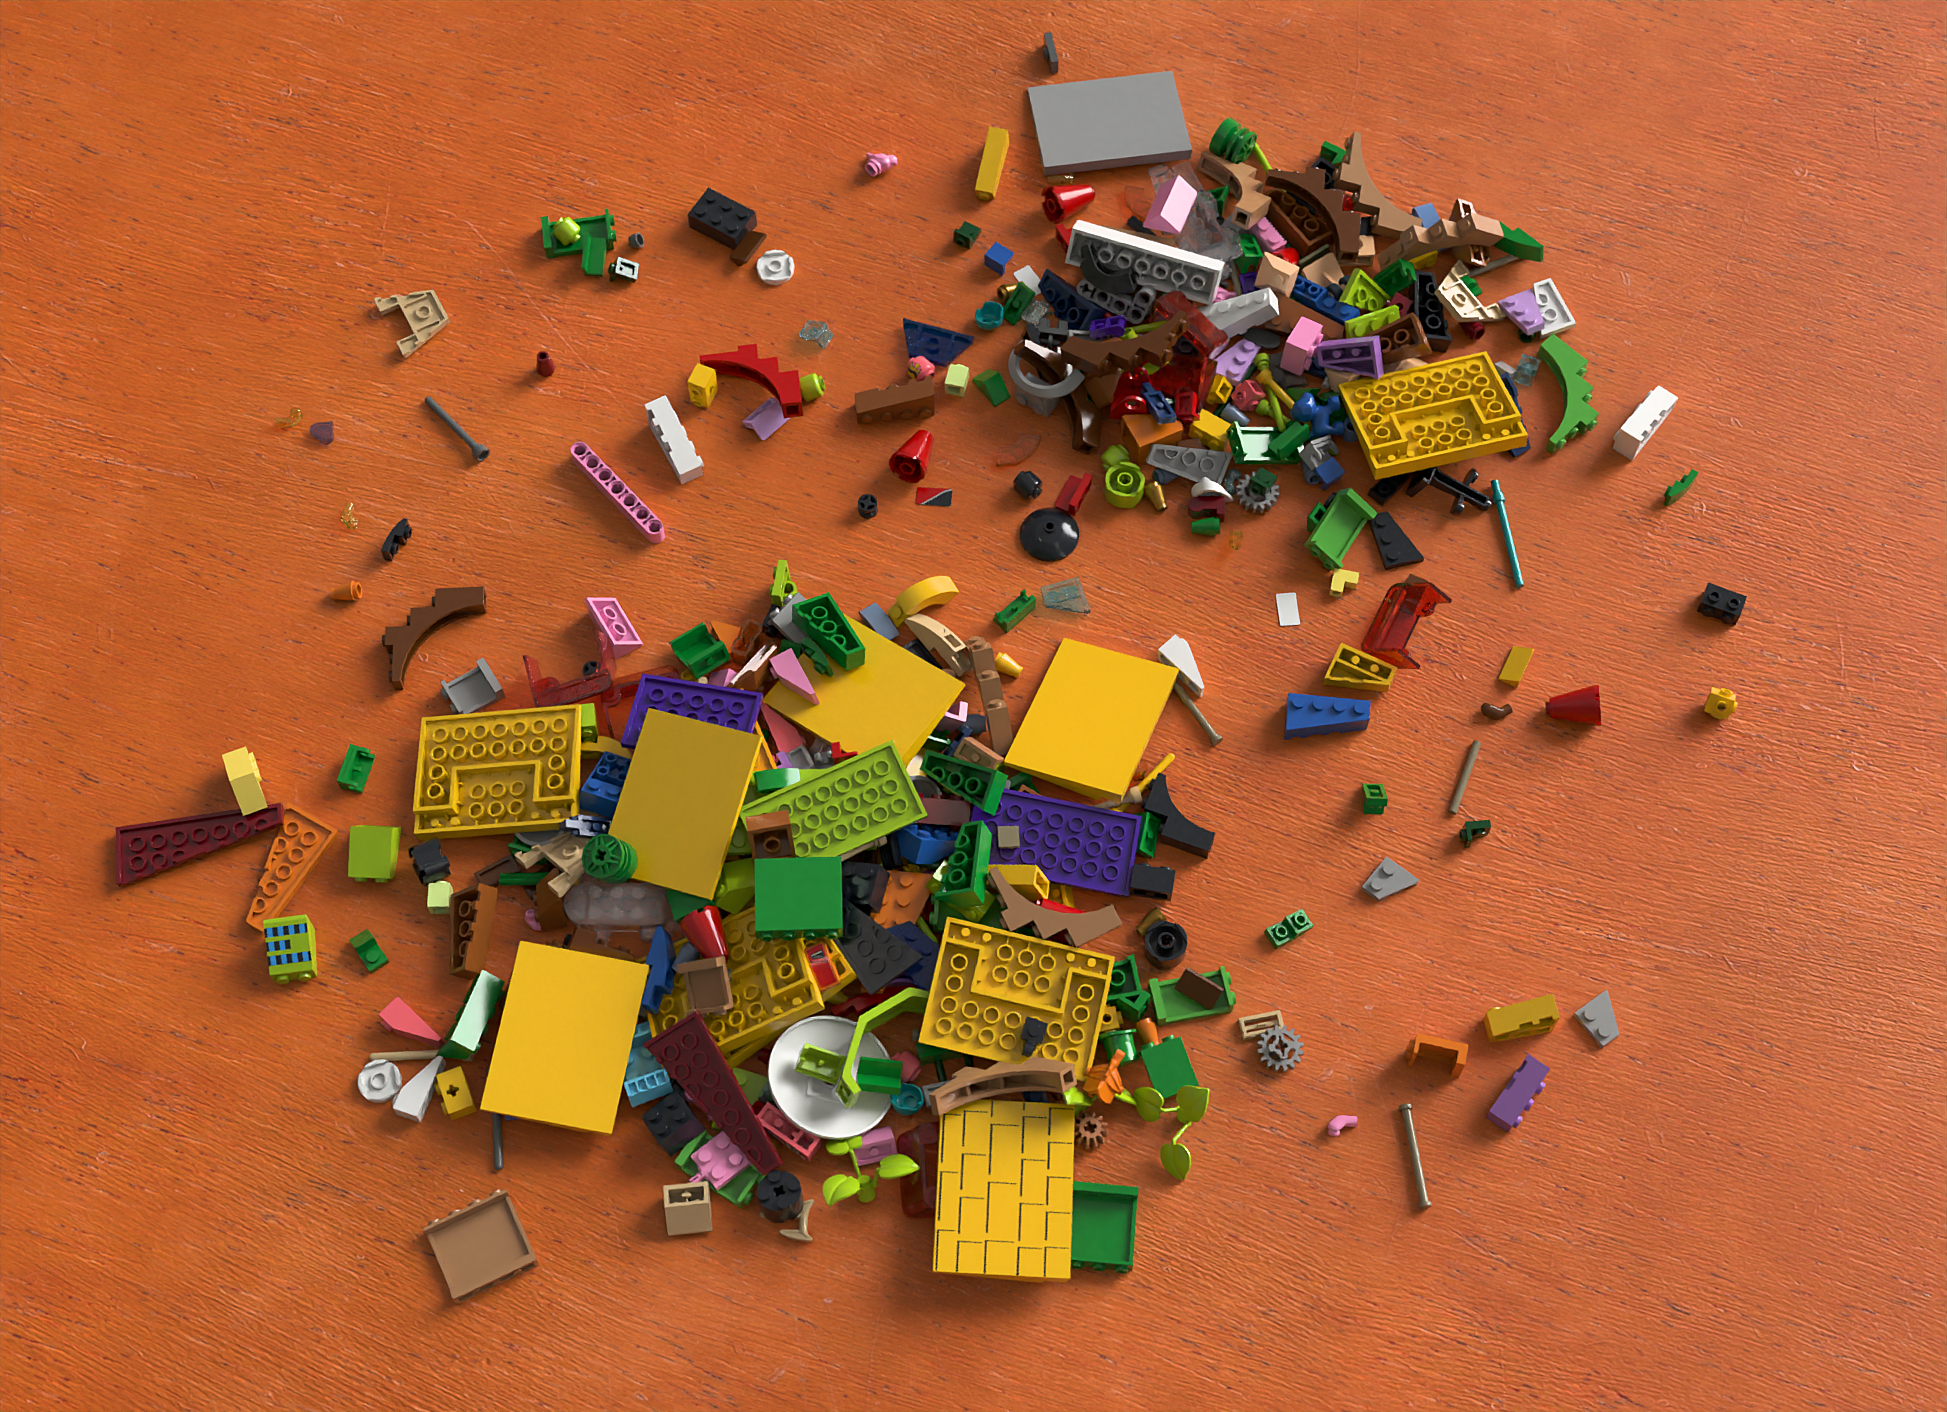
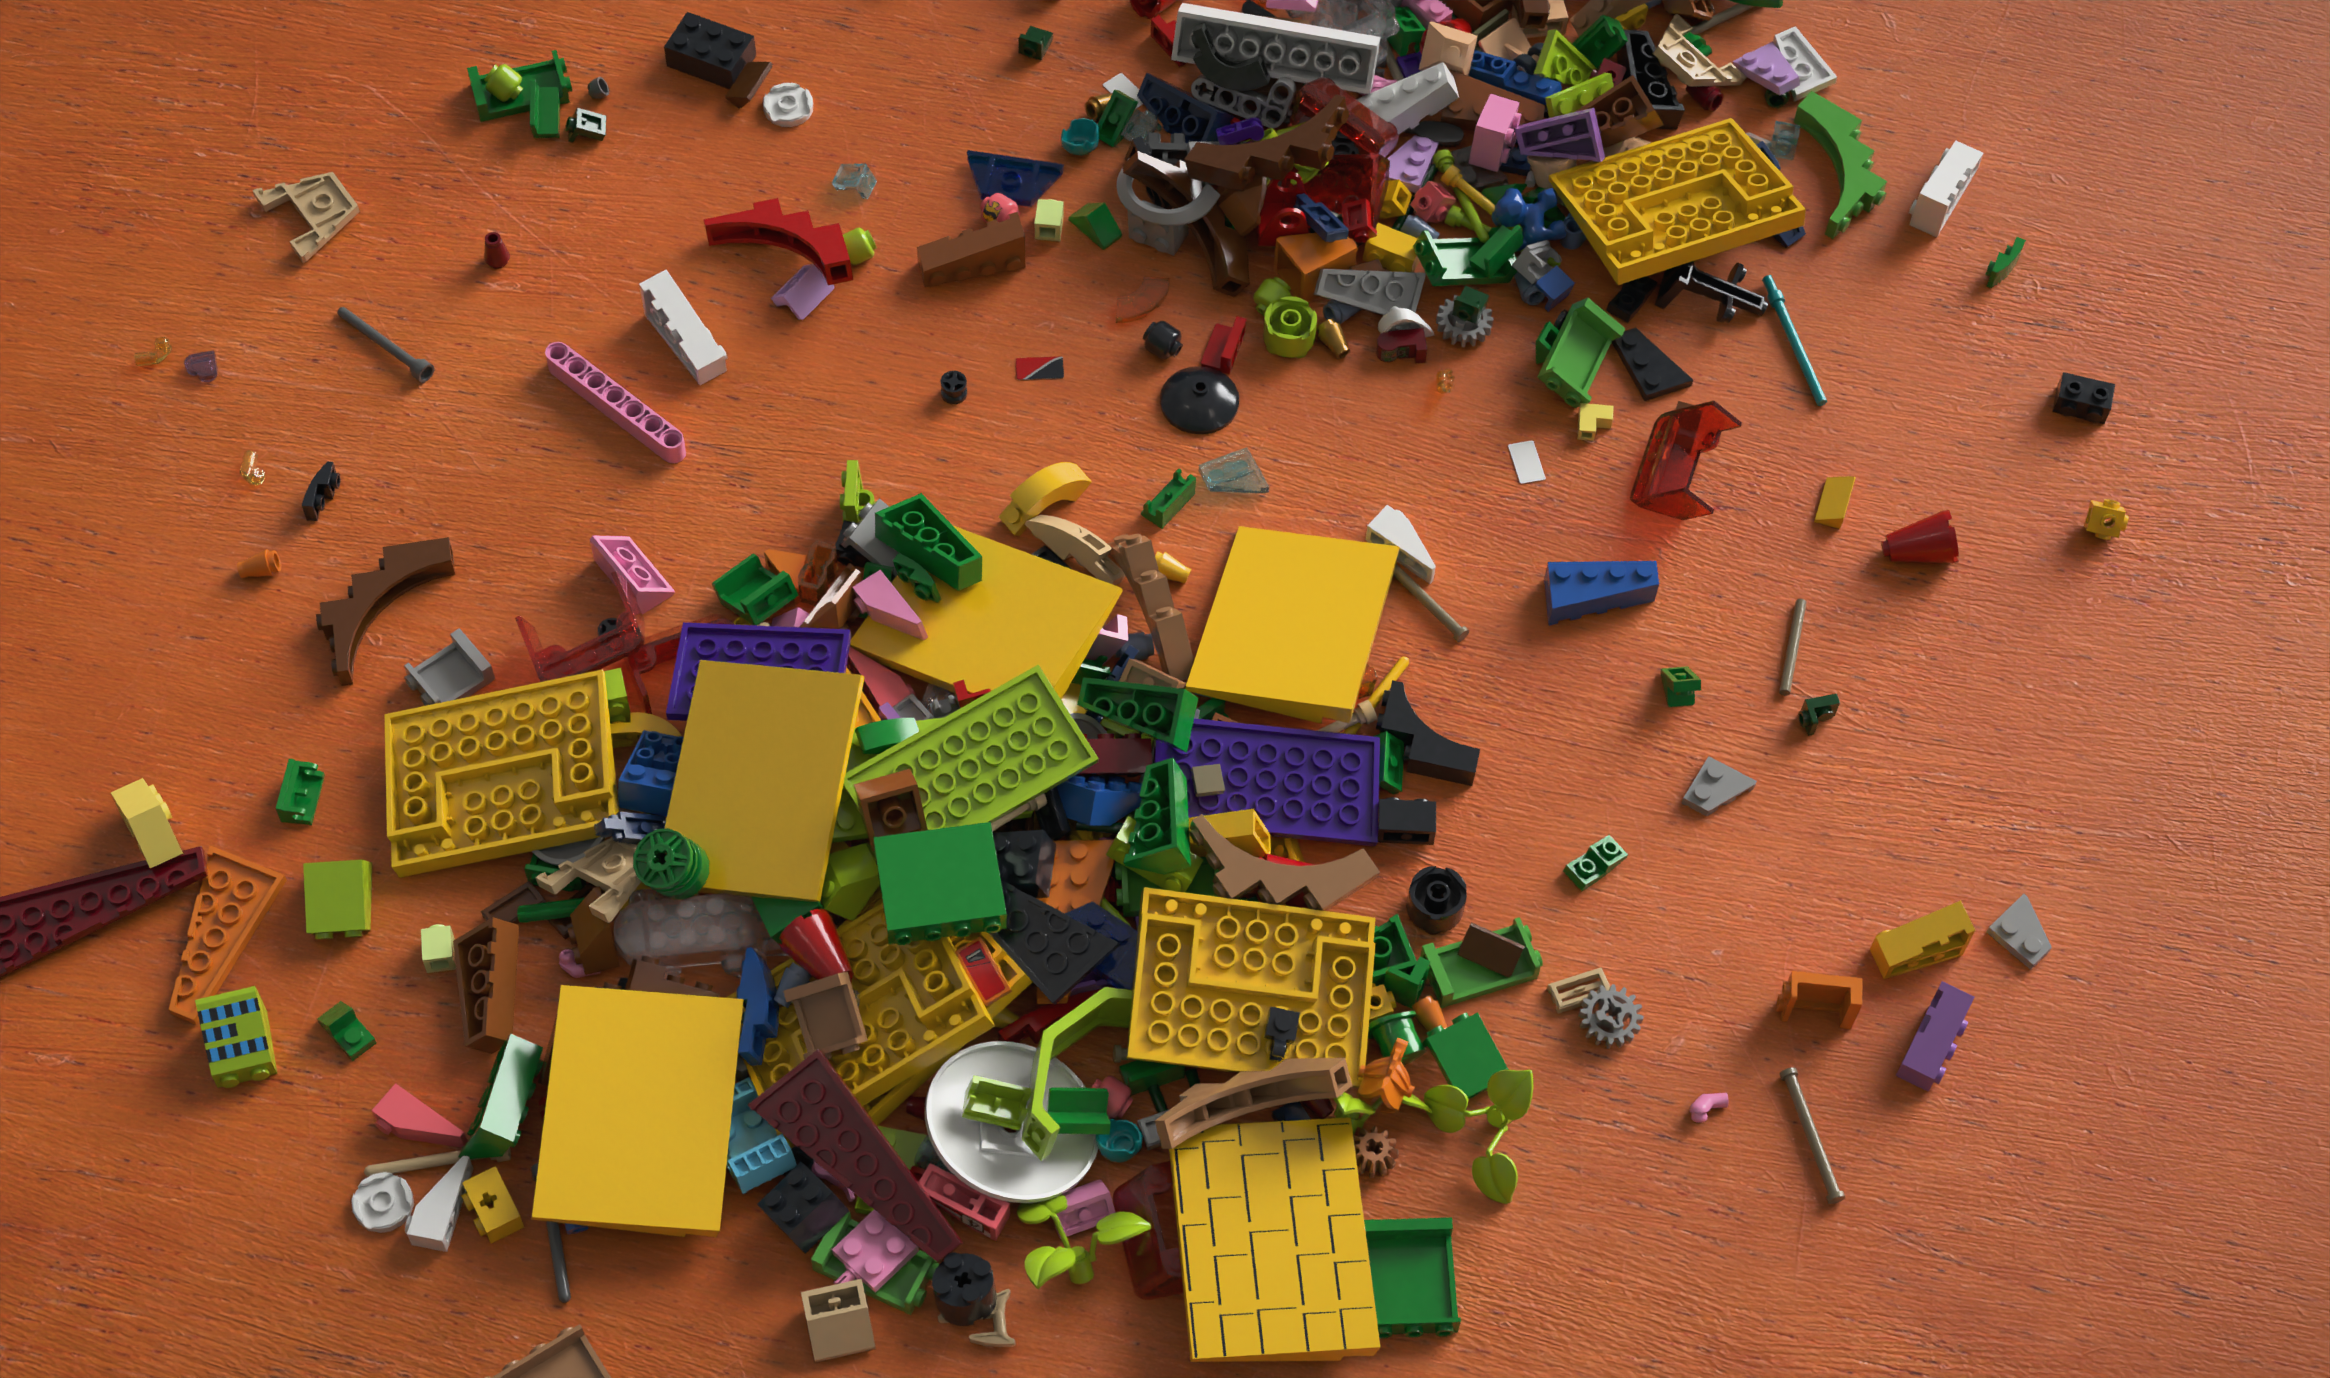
camera: 10 degrees left, 5 degrees down
black brick [408,838,451,887] -> none
yellow brick [687,363,718,408] -> none
sand blue slope [858,602,900,640] -> none
red cone [889,430,934,483] -> none
blue panel [985,242,1013,276] -> none
pearl gold cone [1135,907,1167,938] -> none
green cone [1192,517,1220,536] -> none
clear light blue arm [1223,468,1241,496] -> none
yellow wedge [1323,643,1398,692] -> none
reddish brown arm [1481,703,1513,720] -> none

